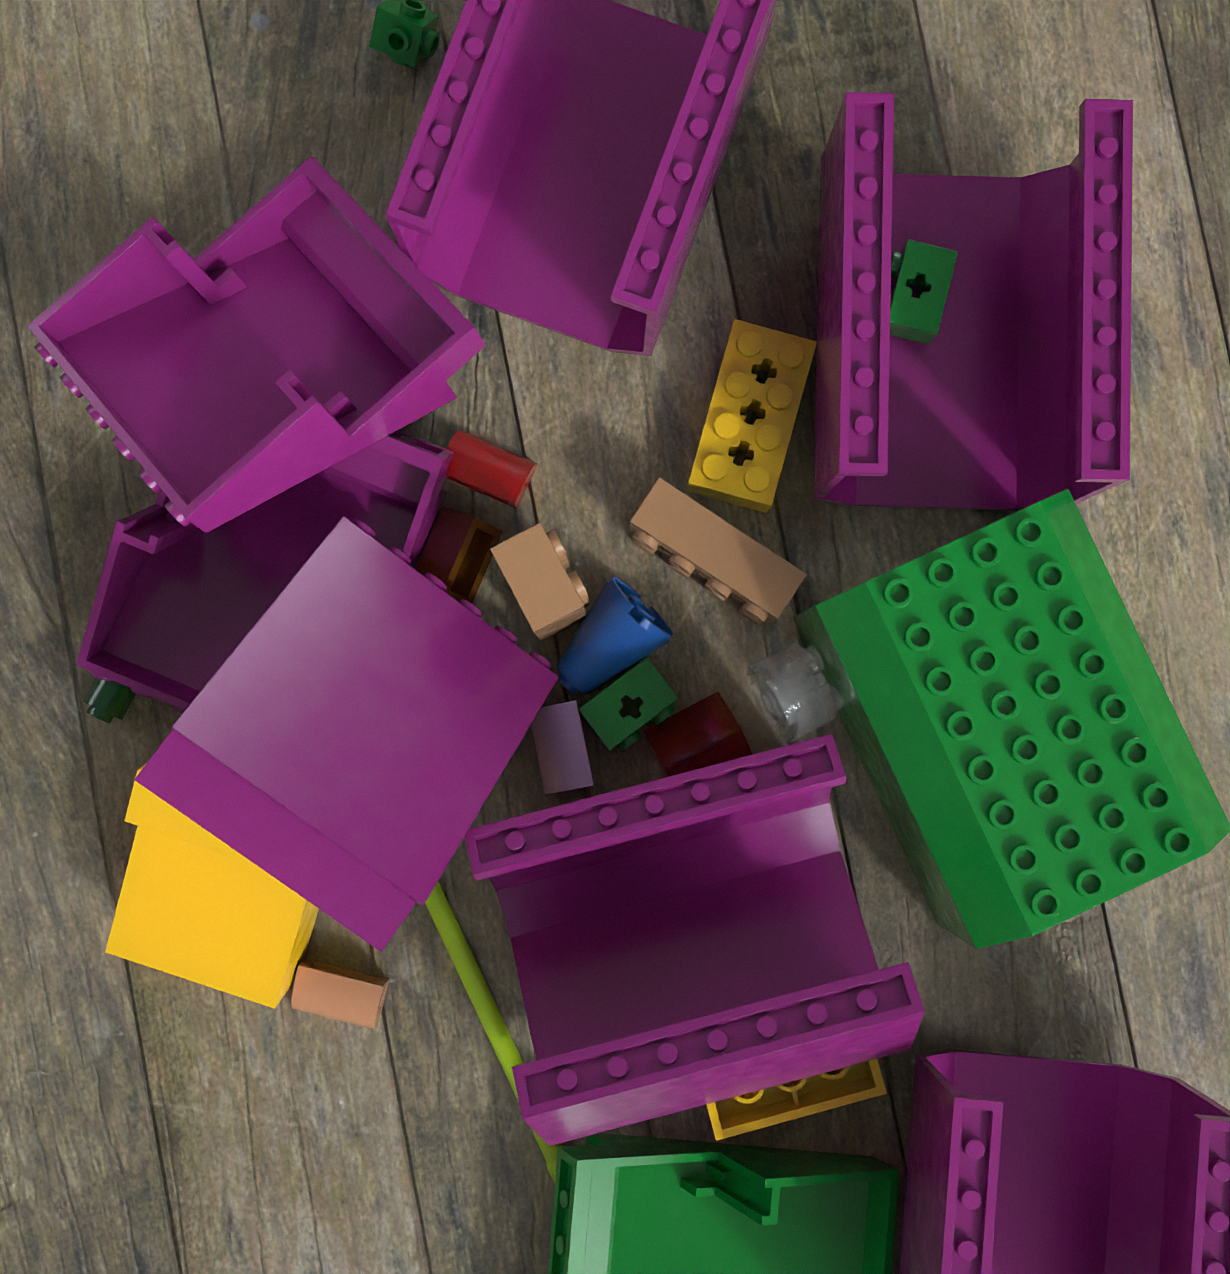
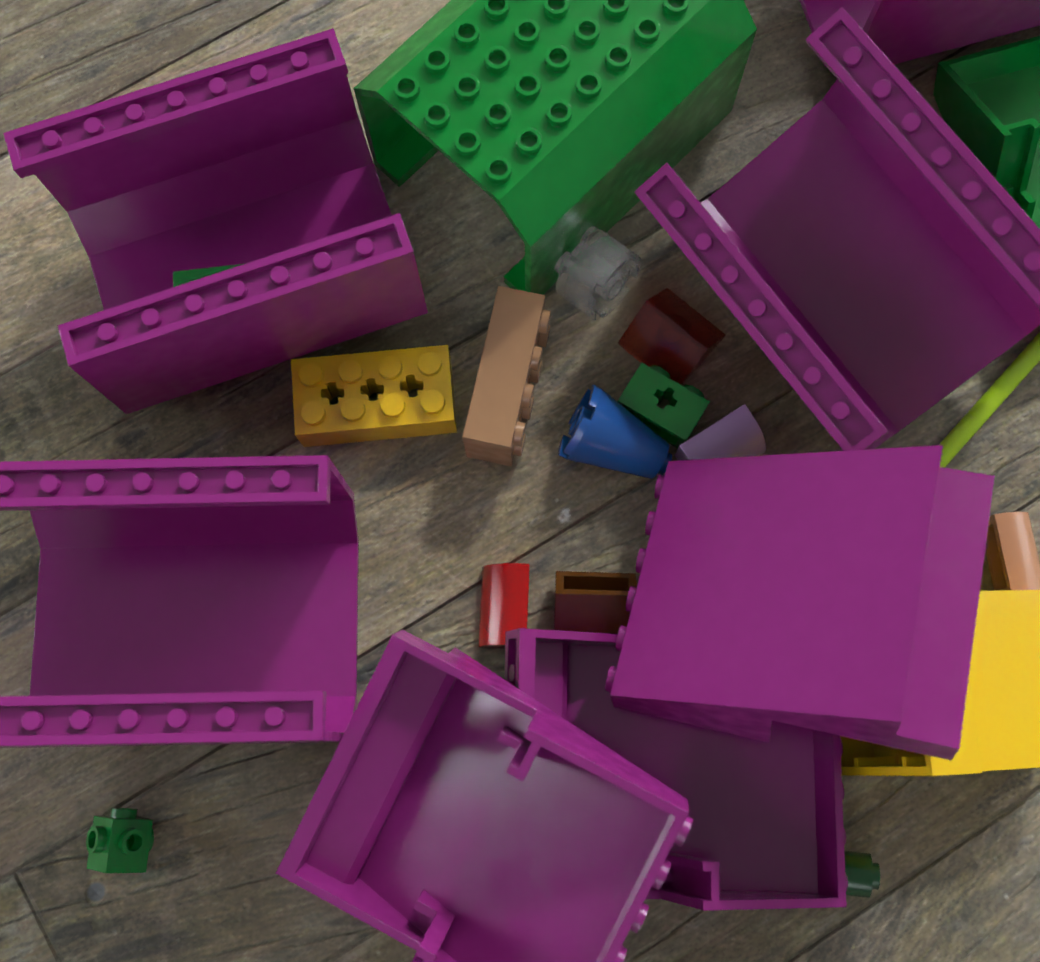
camera: 105 degrees left, 10 degrees down
medium nougat brick [490,523,590,641] -> none

